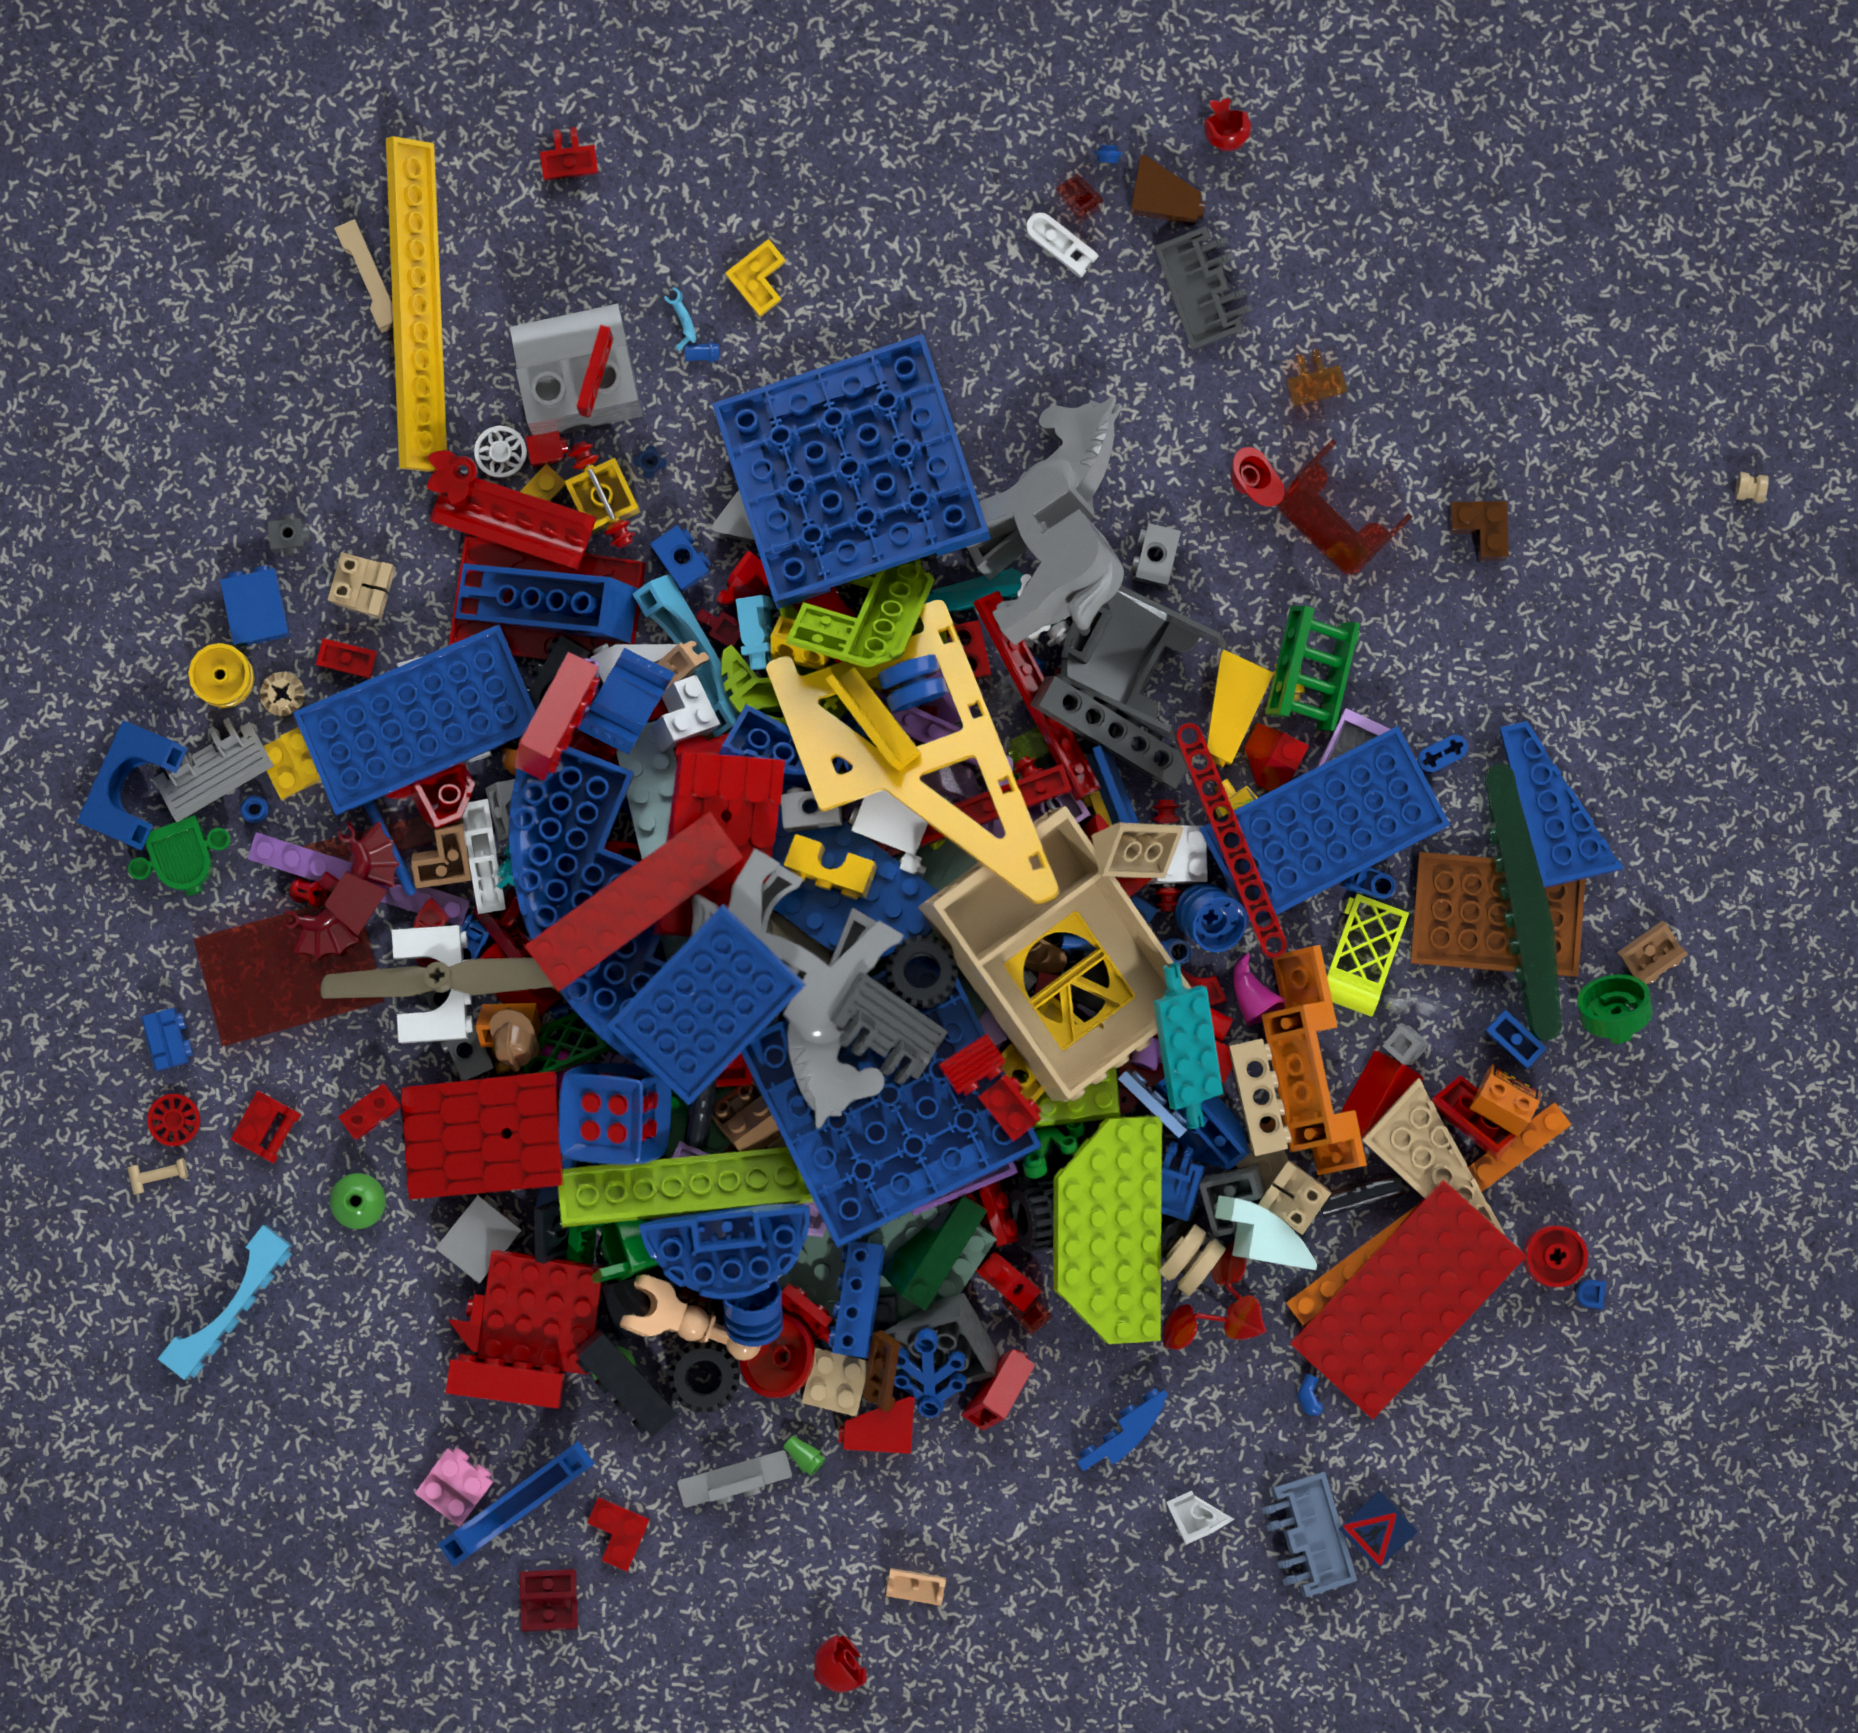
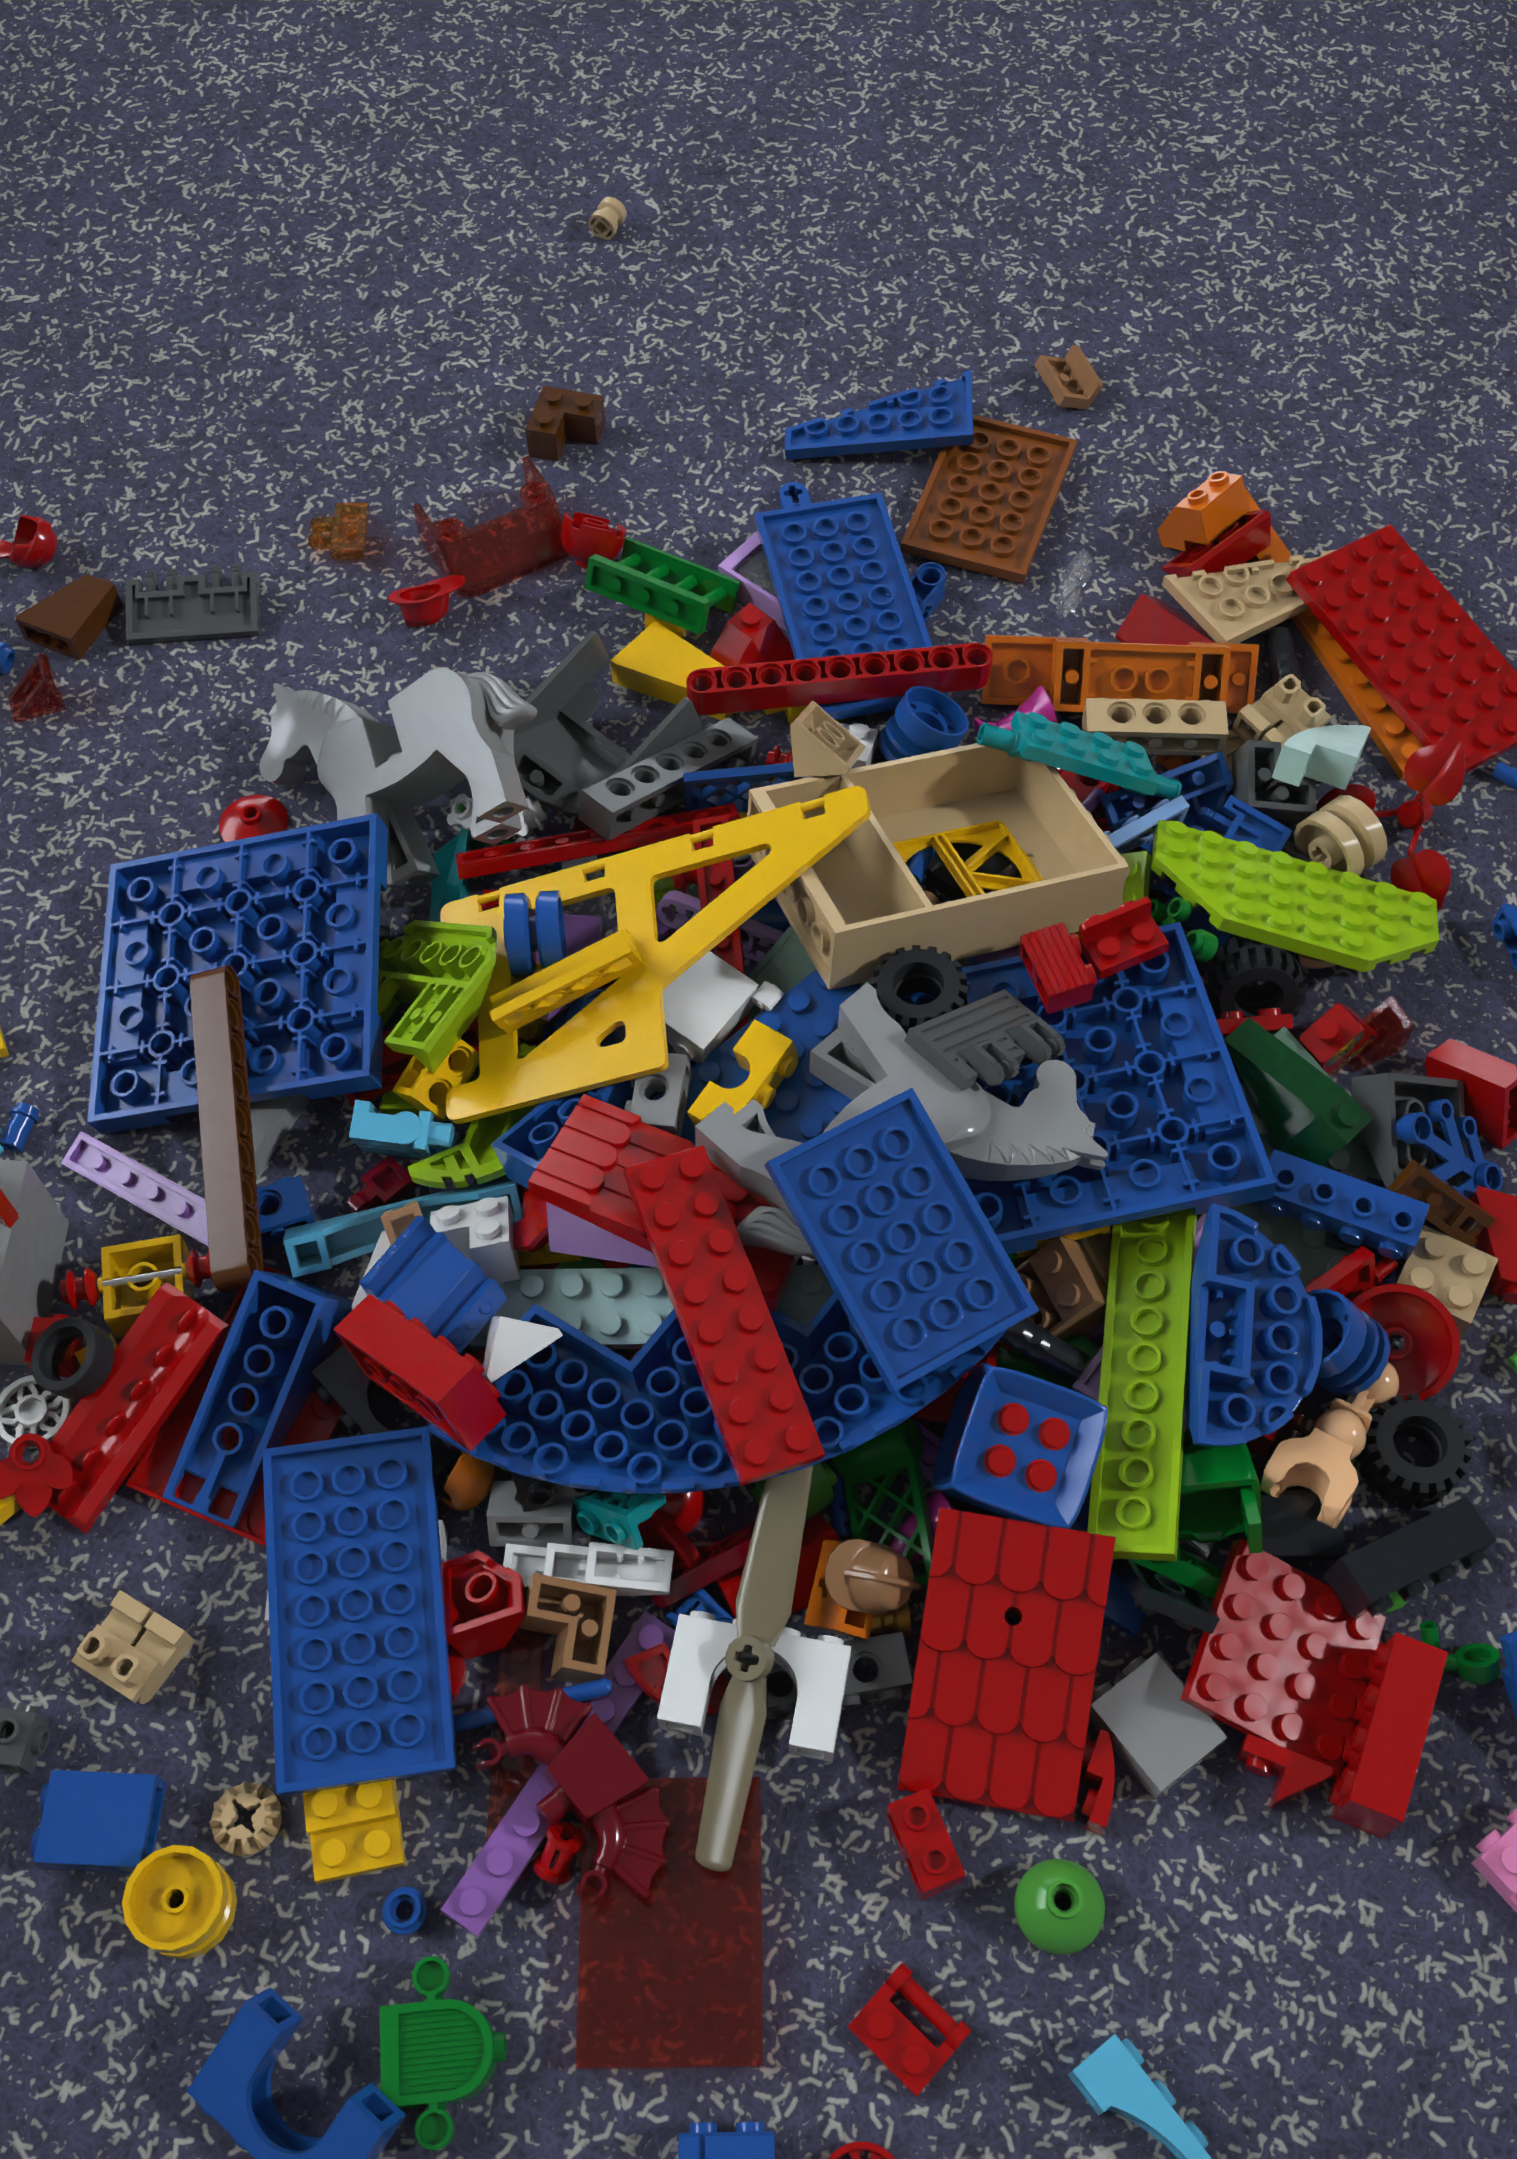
camera: 70 degrees left, 25 degrees down
light grey hinge [153,718,274,822] -> none
red plate [316,638,378,679] -> none
dark blue plate [633,445,667,479] -> none
red slope [716,551,772,606] -> none
white plate [1027,213,1099,278] -> none
neon yellow piece [1327,894,1409,1017] -> none
light grey brick [1383,1025,1430,1065] -> none
blue brick [1483,1010,1547,1070] -> none
clear green piece [1484,764,1562,1041] -> none
red wheel [1523,1226,1588,1287] -> none
blue tile [1575,1280,1606,1309] -> none
green piece [1577,974,1653,1044] -> none
none -> black tyre [31,1317,115,1399]
none -> medium lavender tile [61,1131,209,1247]
none -> beam [190,965,264,1292]
none -> red dish [219,794,289,842]
none -> white slope [482,1316,563,1383]
none -> red cylinder [560,512,627,568]
none -> red slope [1081,1729,1115,1836]
none -> green plate [1419,1621,1502,1685]

